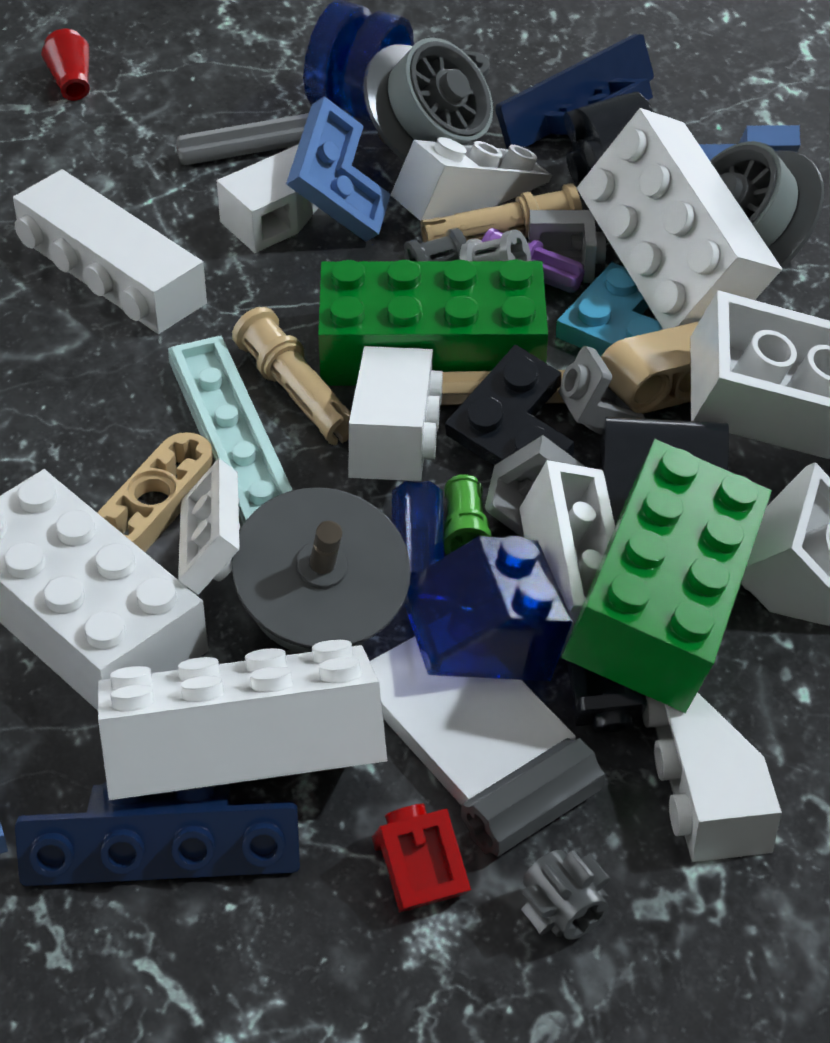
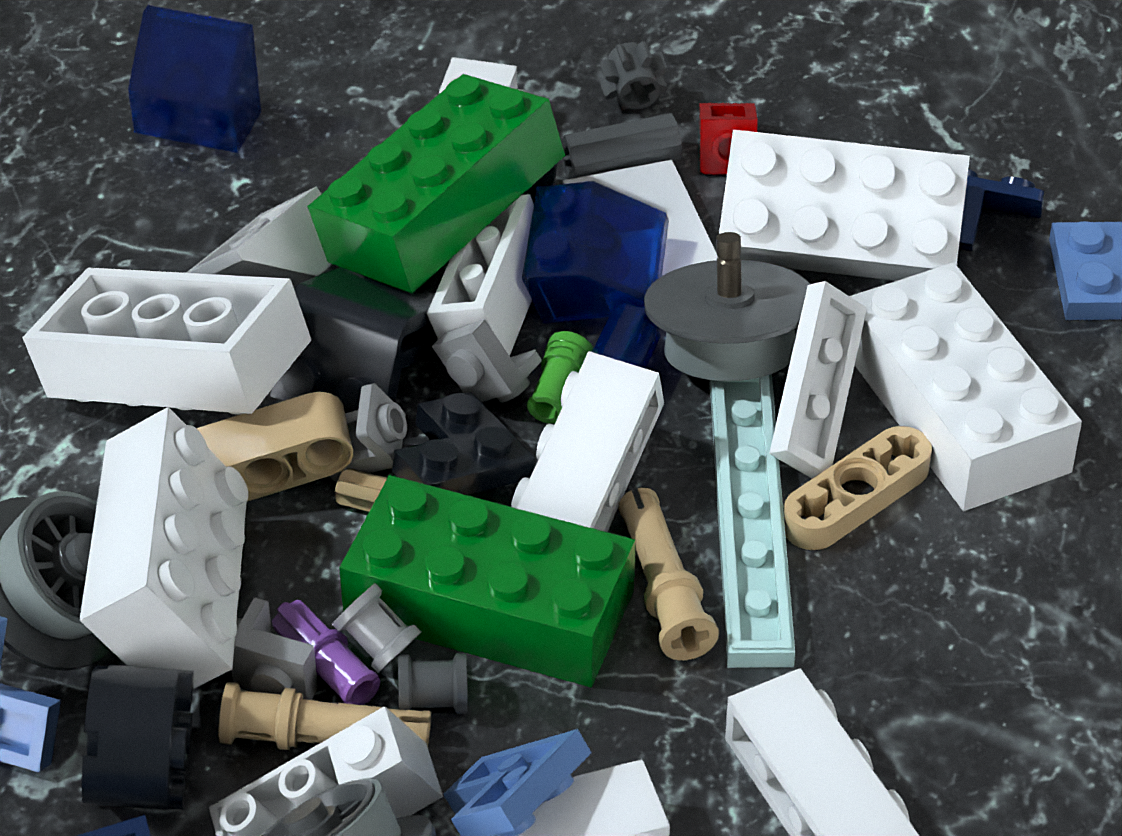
camera: 160 degrees left, 0 degrees up
medium azure plate [556,262,663,356] -> none

